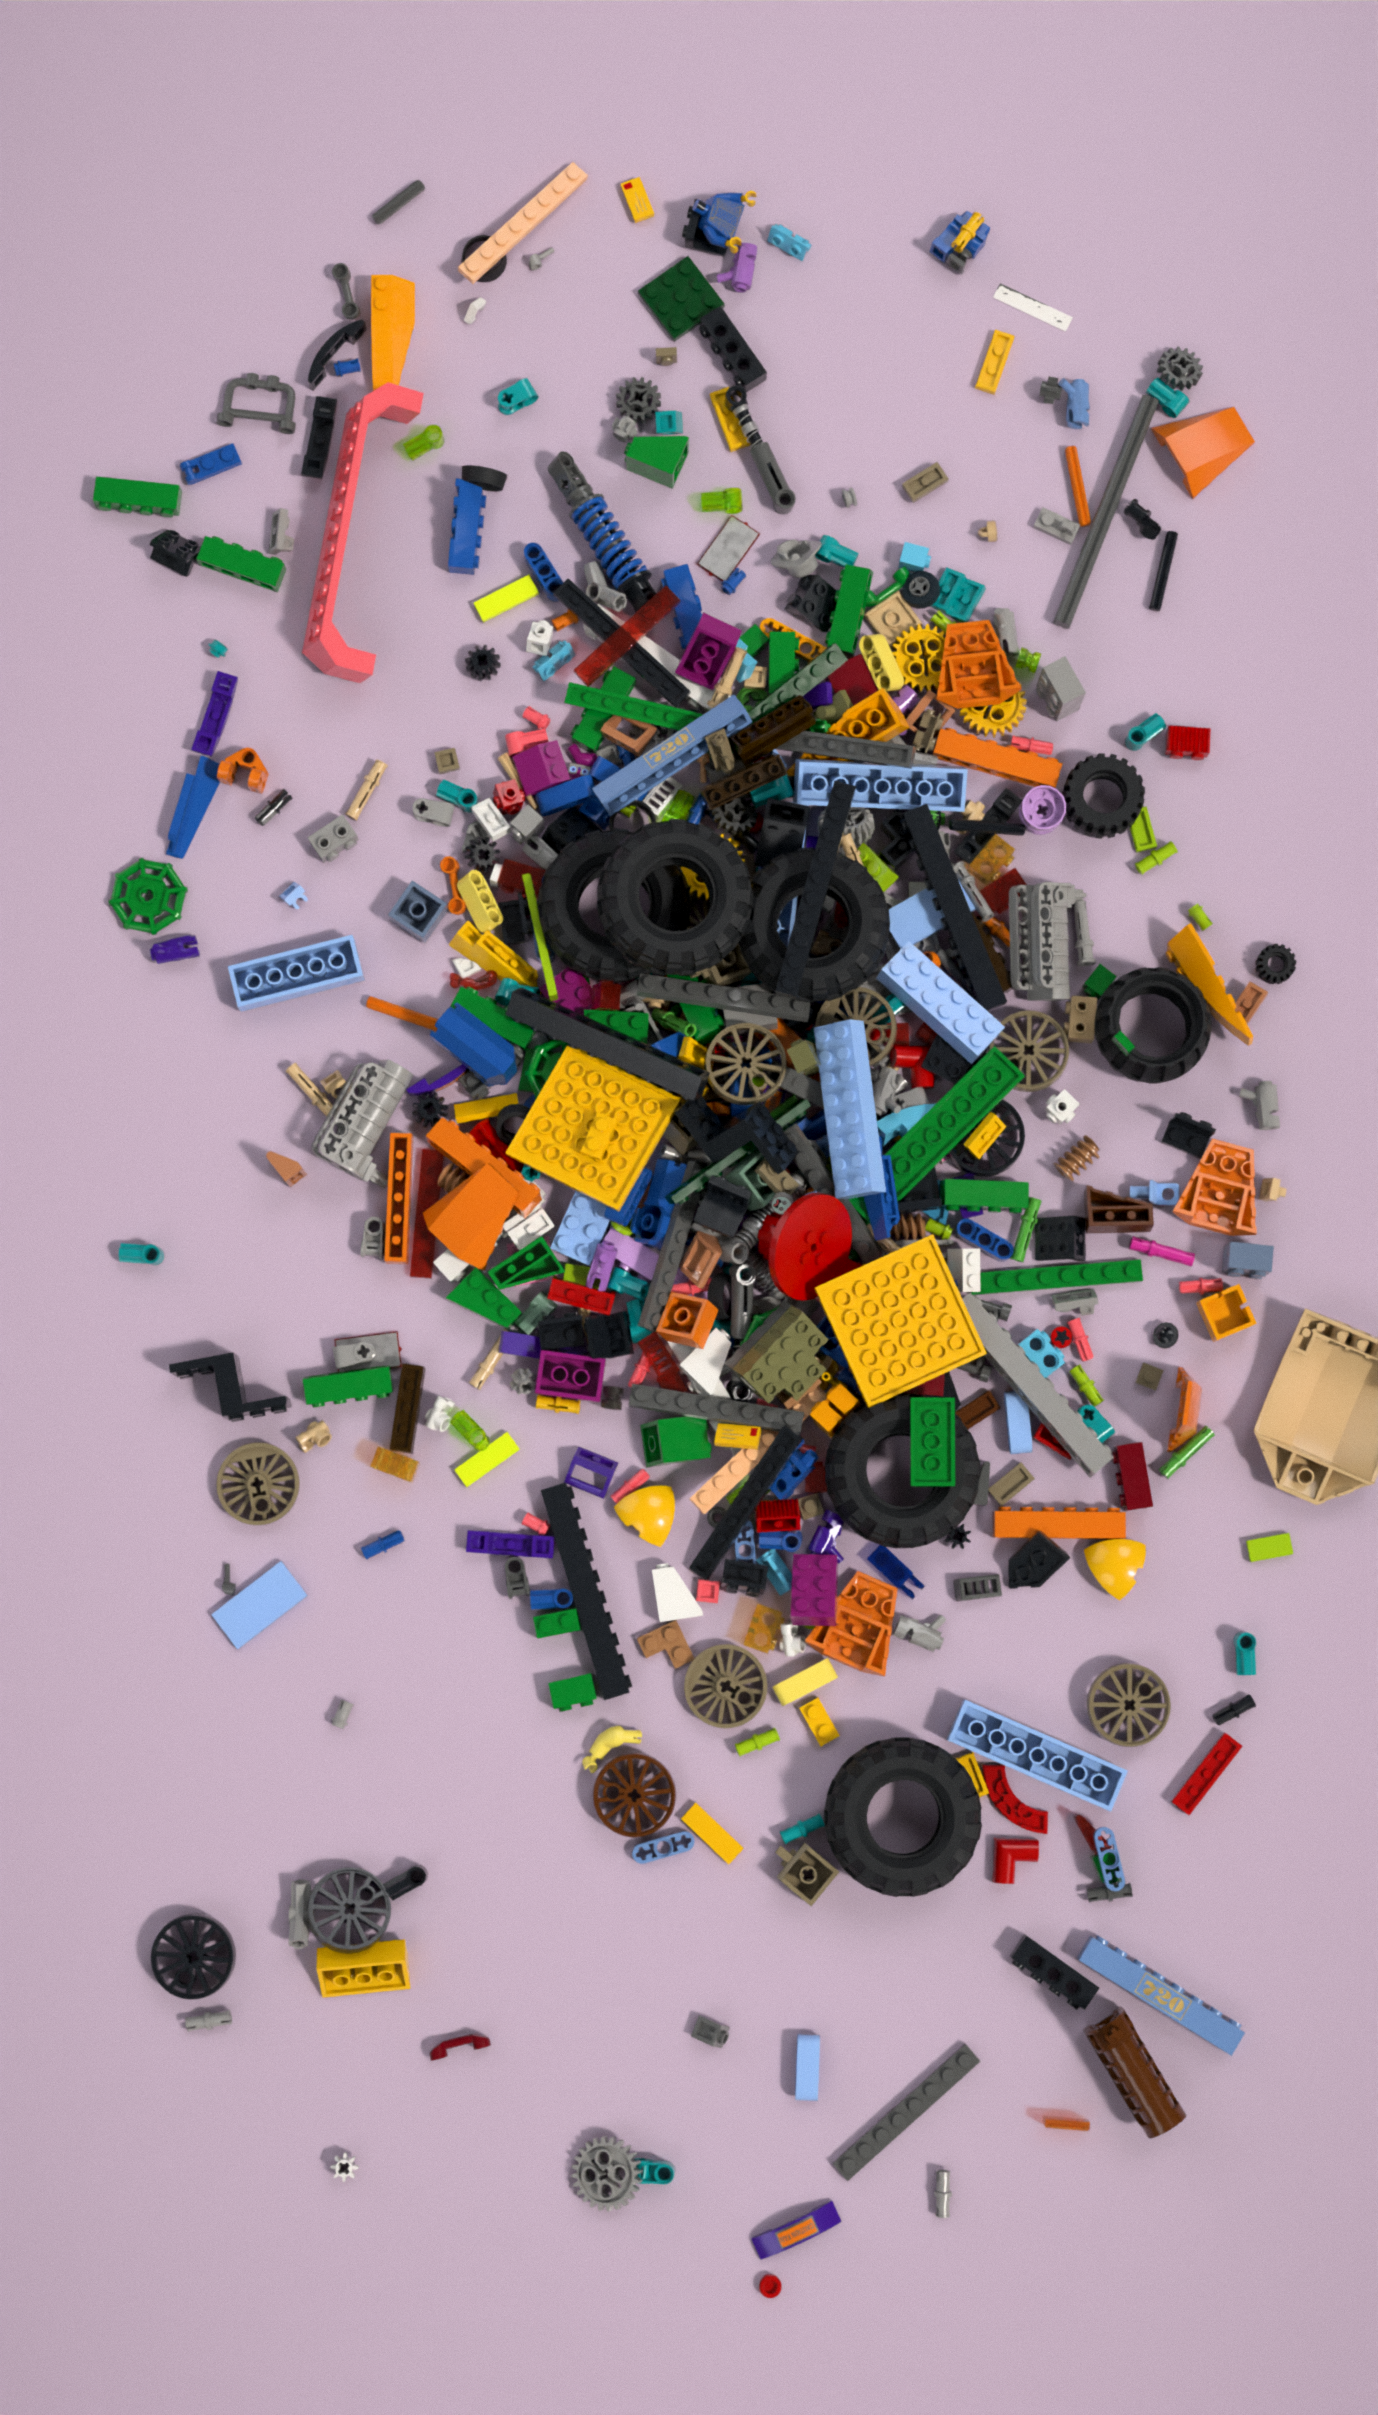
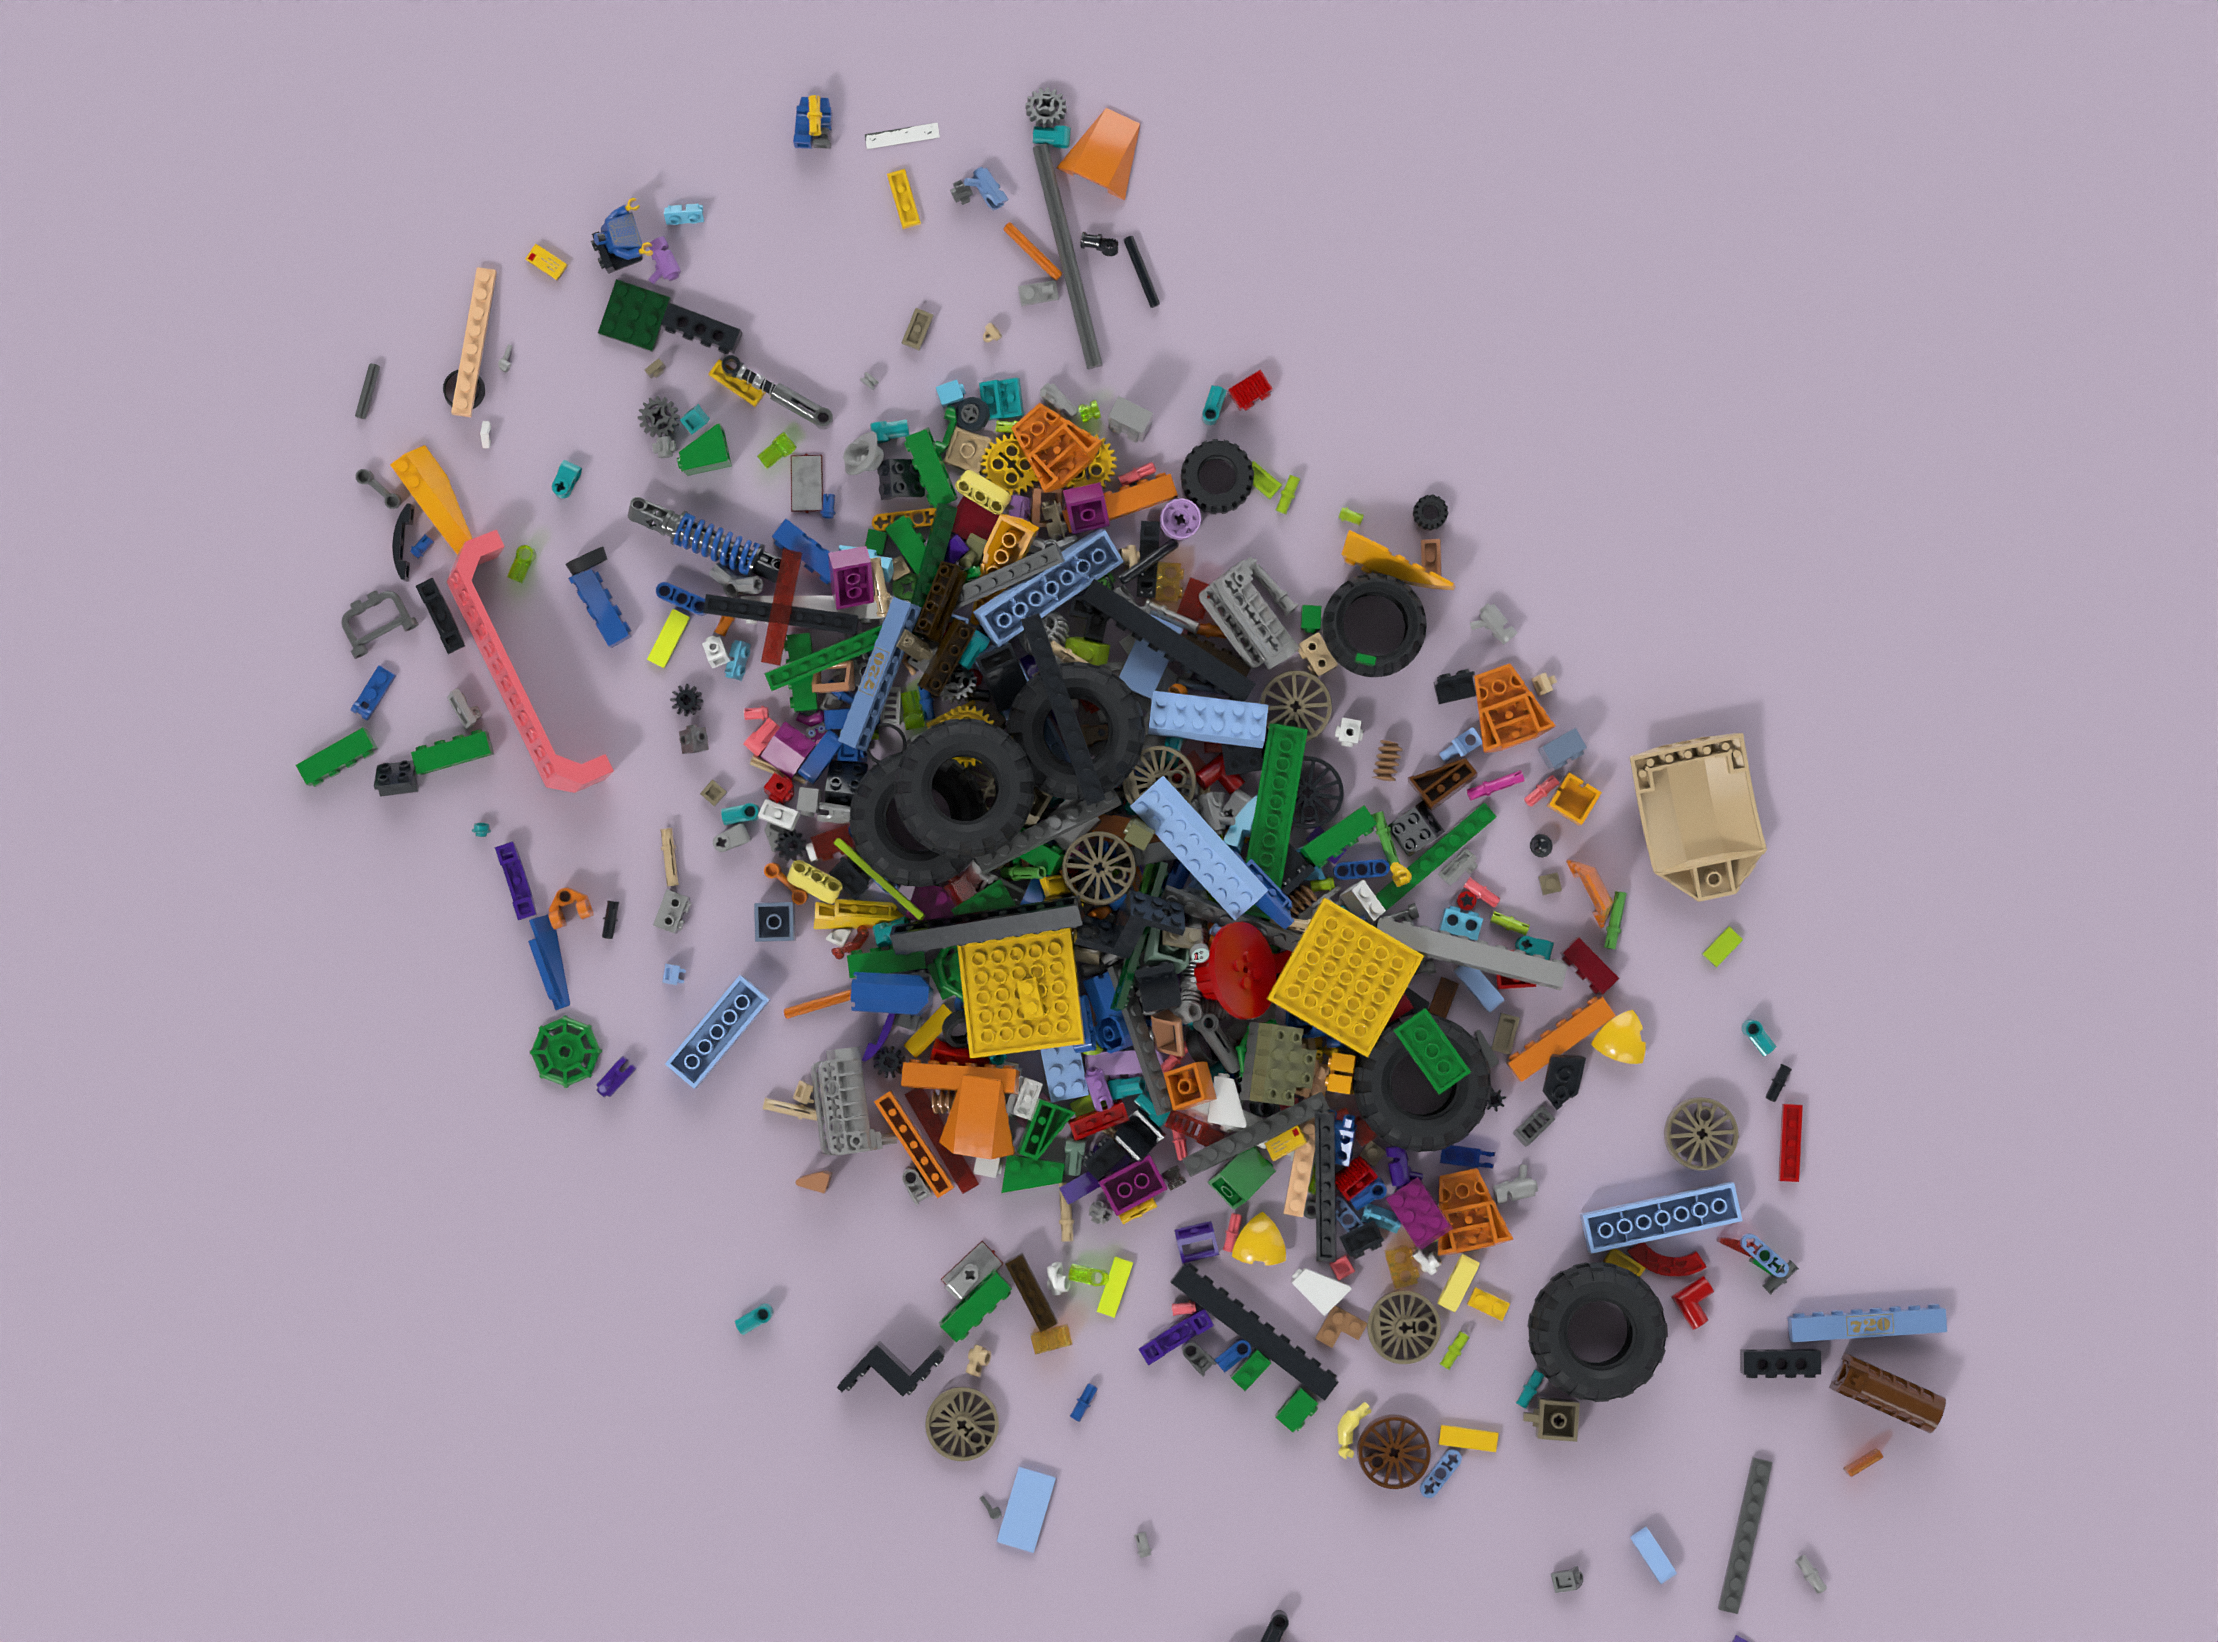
camera: 35 degrees left, 5 degrees up
yellow plate [963,1112,1006,1159] -> none
none -> flat silver brick [679,724,709,754]
none -> magenta slope [1063,482,1110,534]
none -> yellow arm [1390,862,1412,887]

